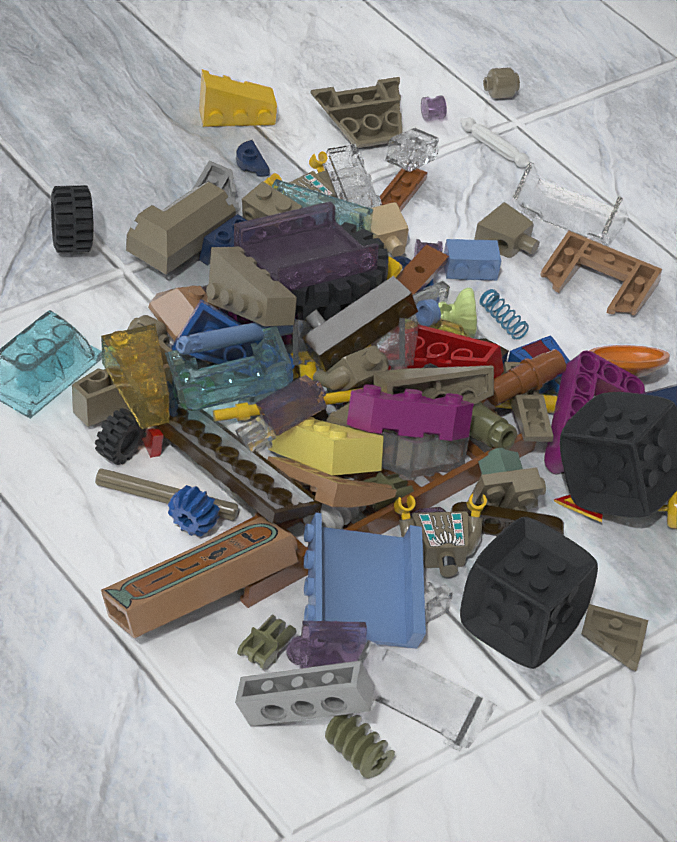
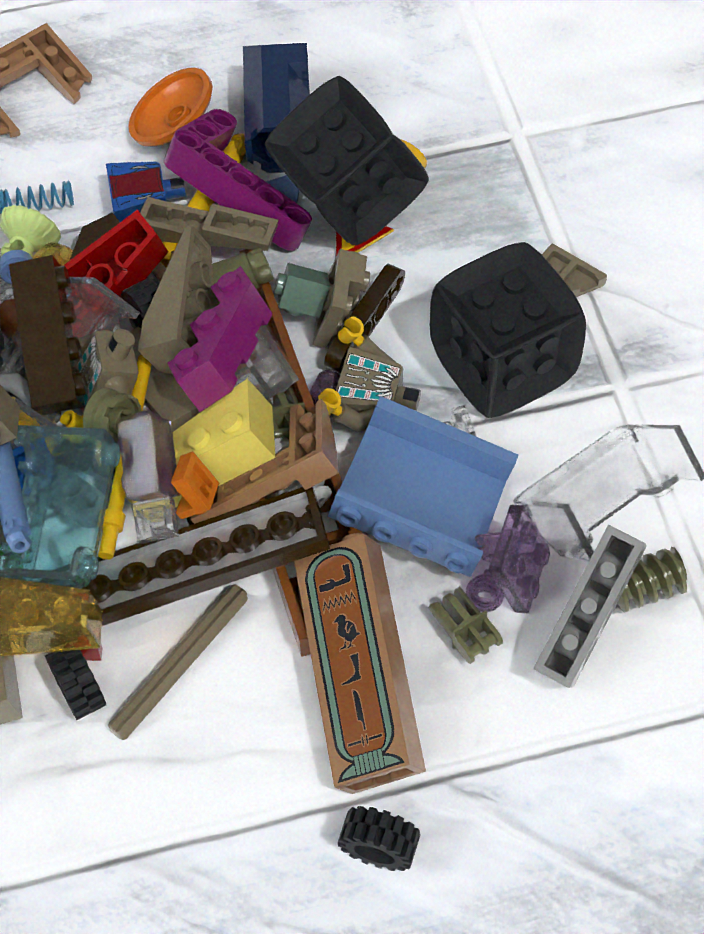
camera: 60 degrees left, 15 degrees up
blue gear [168,485,220,537] -> none
dark orange piece [487,349,567,406] -> none
none -> olive wheel [83,388,142,447]
none -> orange bracket [171,451,219,519]
none -> black tyre [337,806,421,871]

